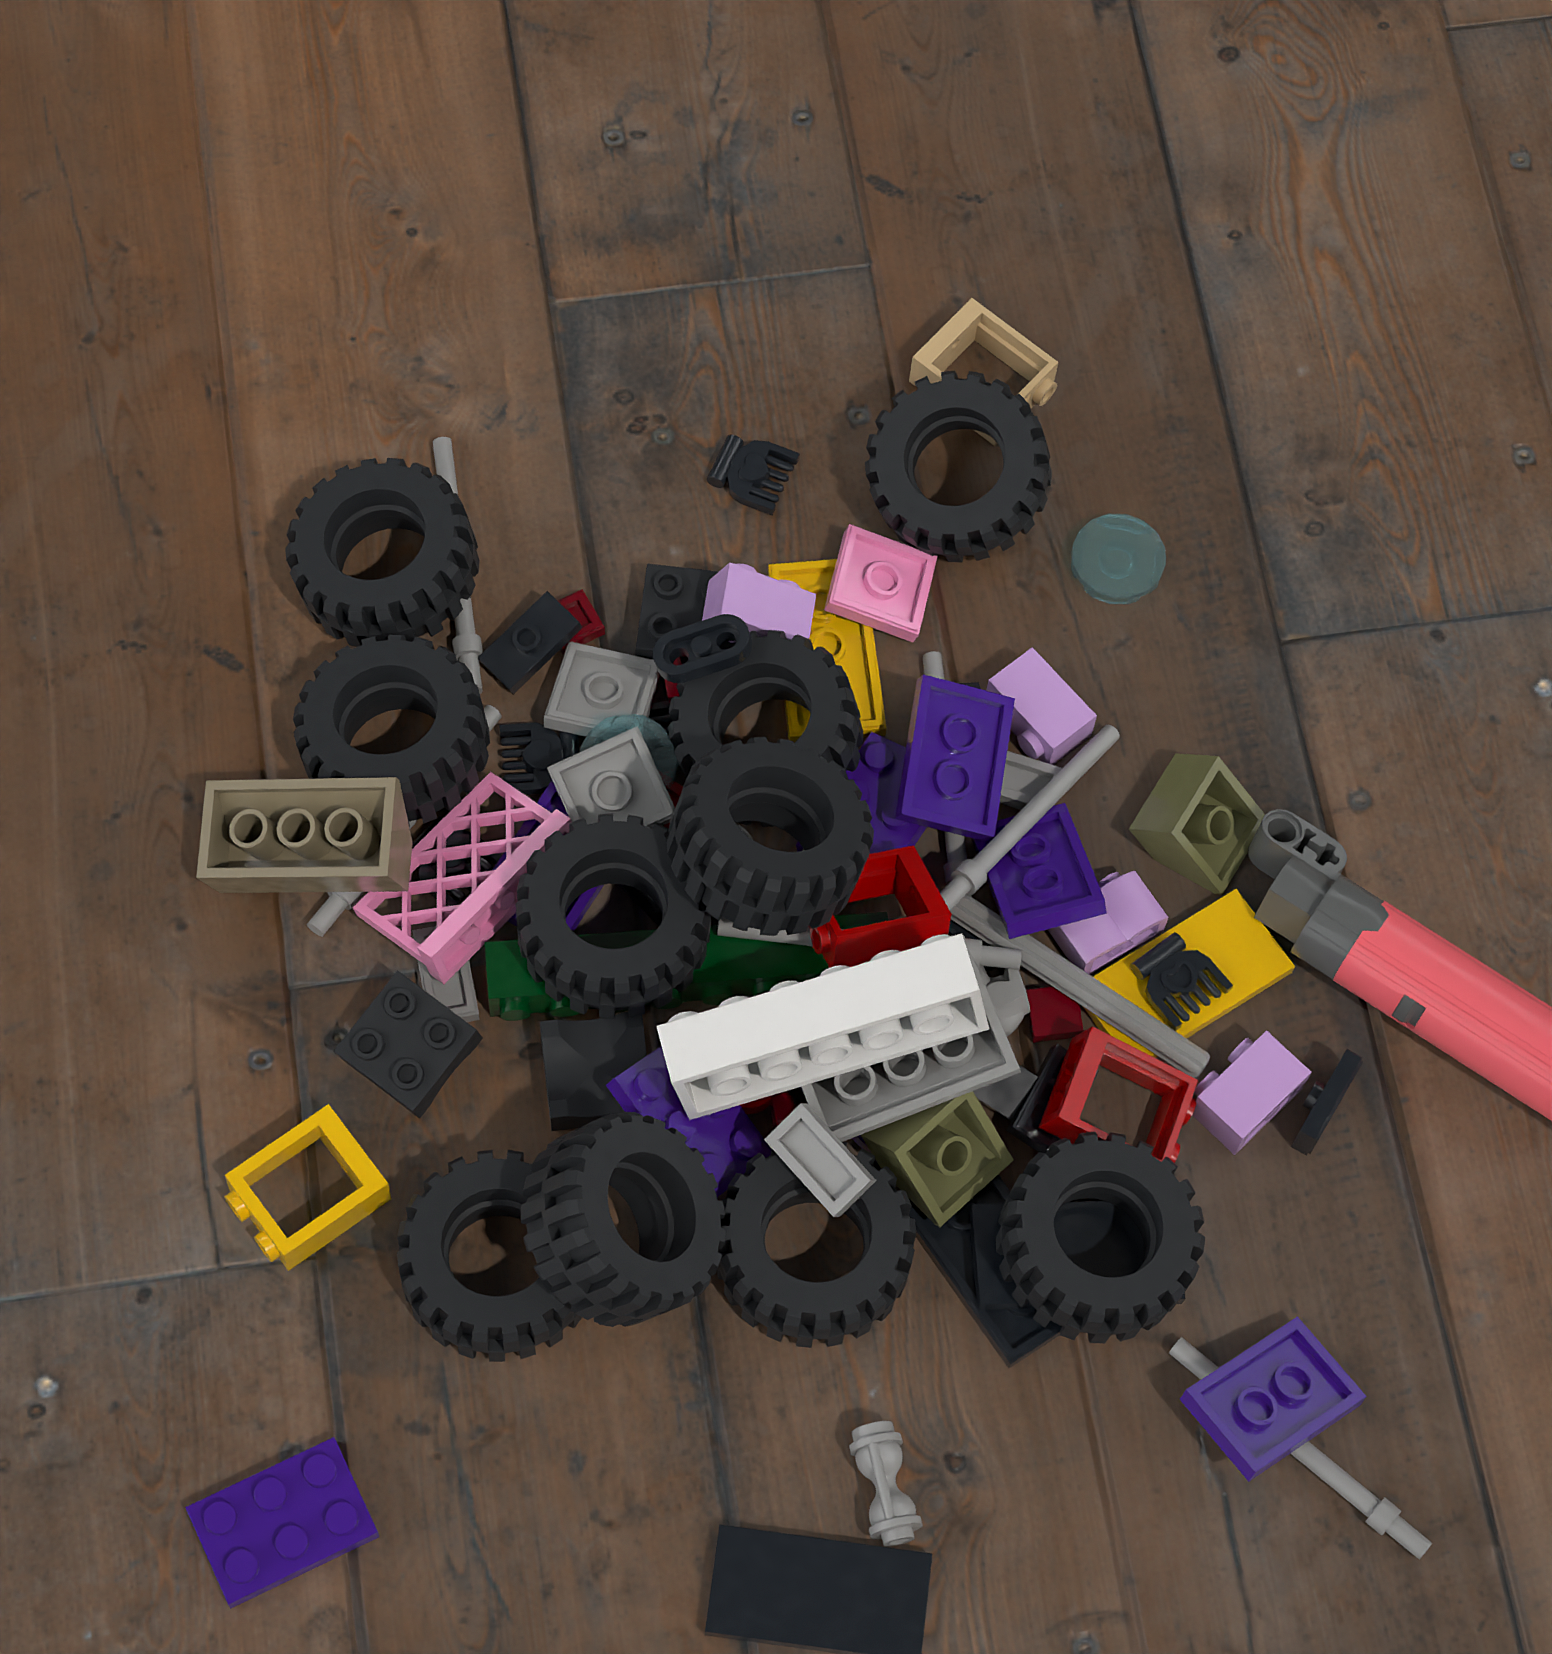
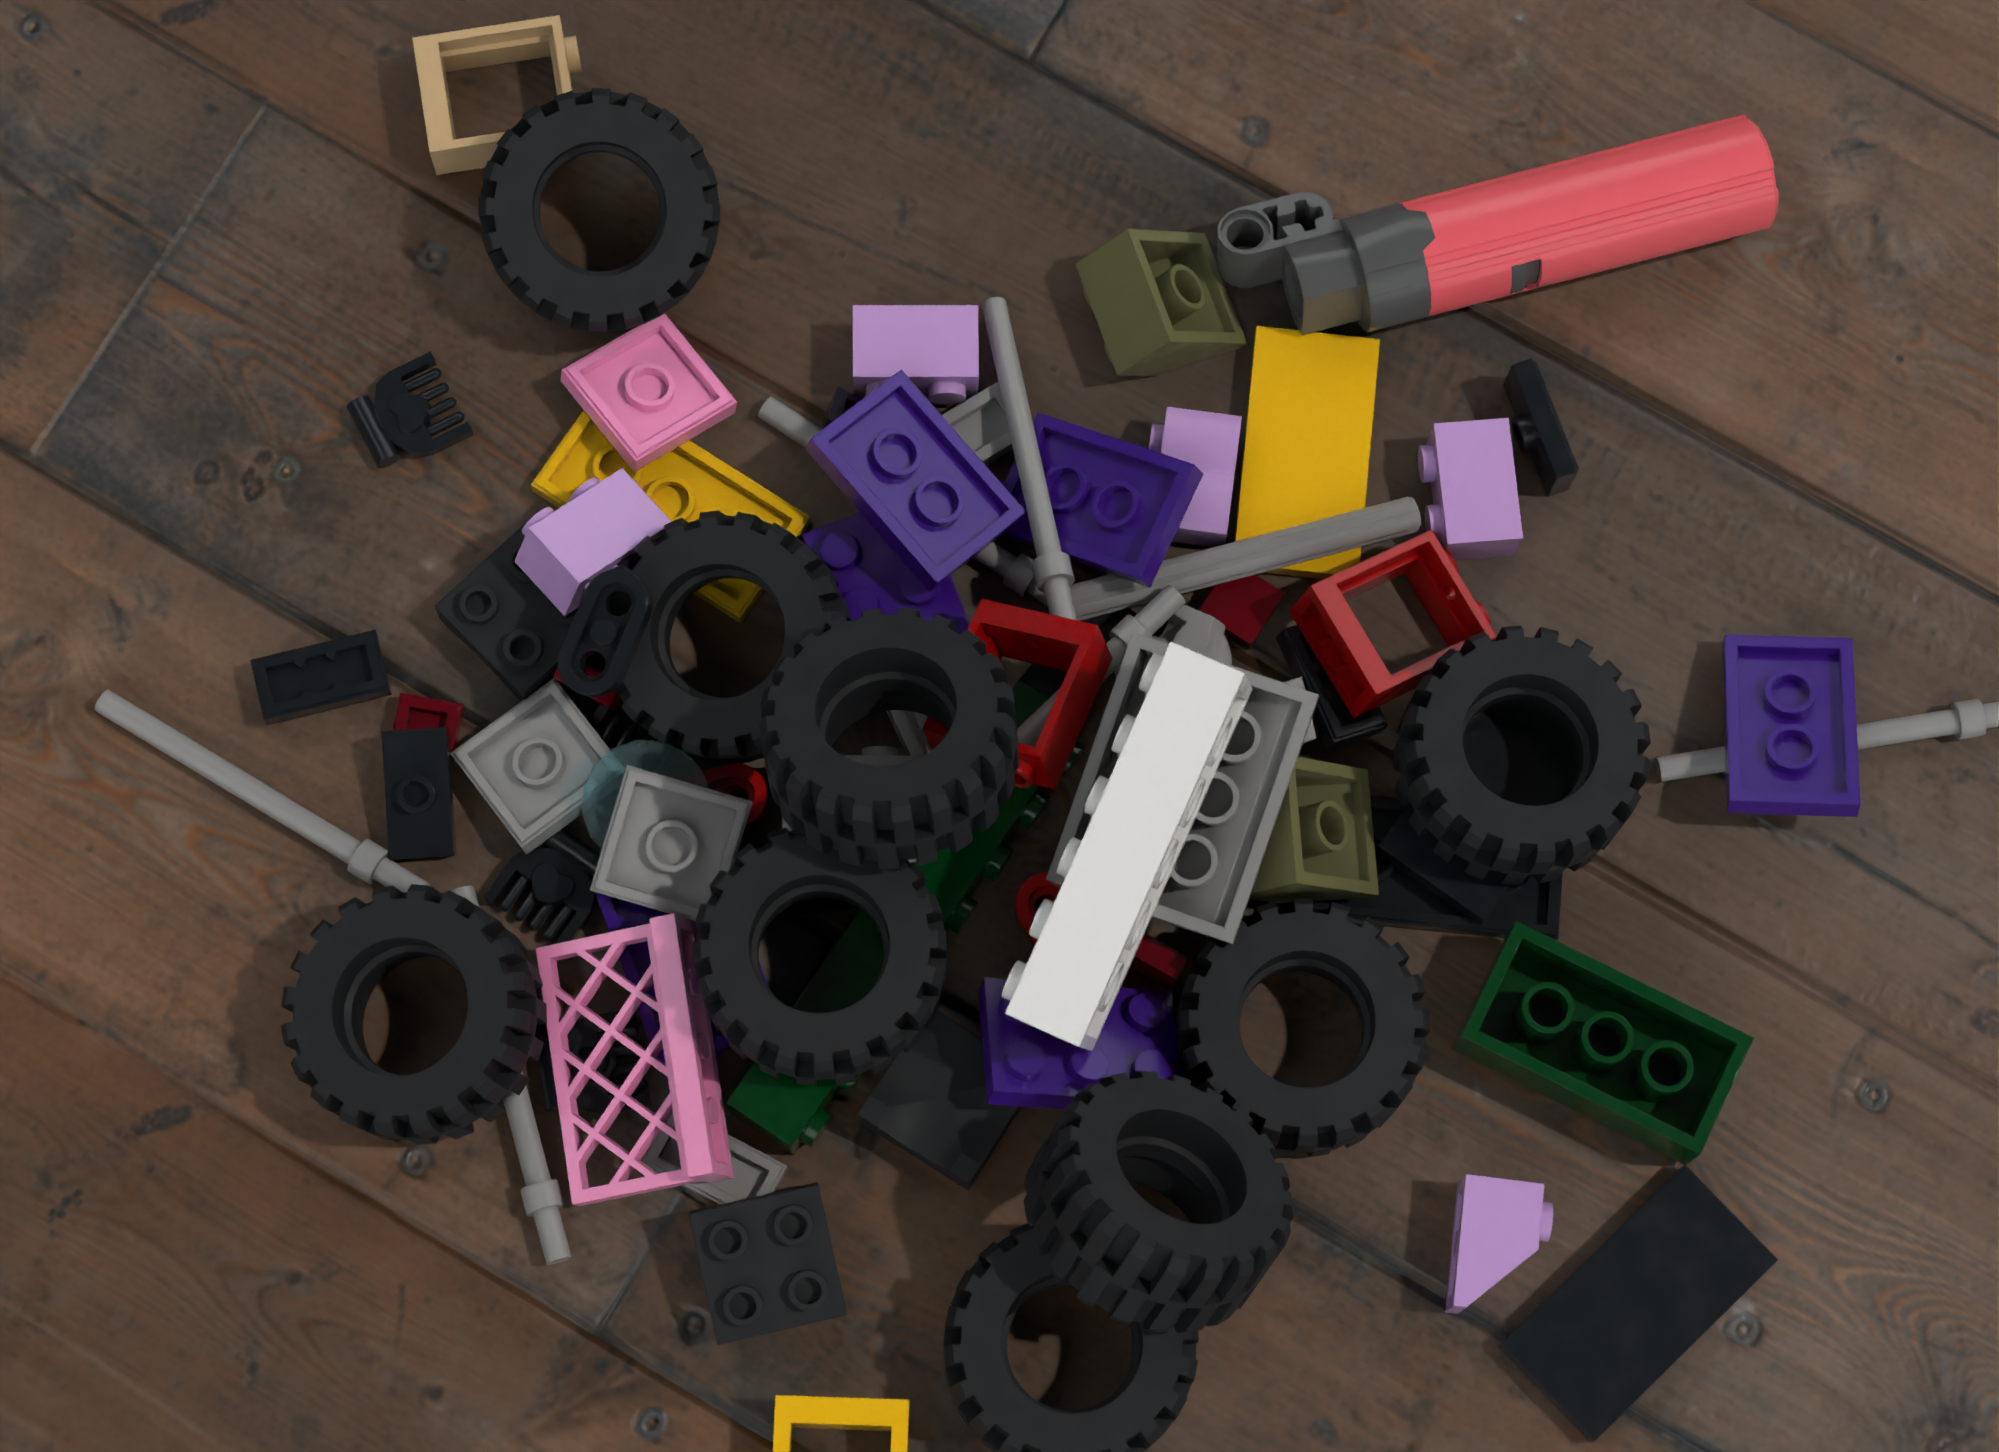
camera: 50 degrees left, 10 degrees up
dark tan slope [196,777,412,893] -> none
black tyre [285,458,480,647] -> none
light grey tile [764,1103,876,1217] -> none
light grey piece [849,1421,923,1547] -> none
clear light blue tile [1071,514,1166,604] -> none
black piece [1130,932,1233,1031] -> none
none -> black plate [250,630,392,725]
none -> lavender slope [1445,1174,1553,1314]
none -> dark green brick [1451,921,1754,1165]

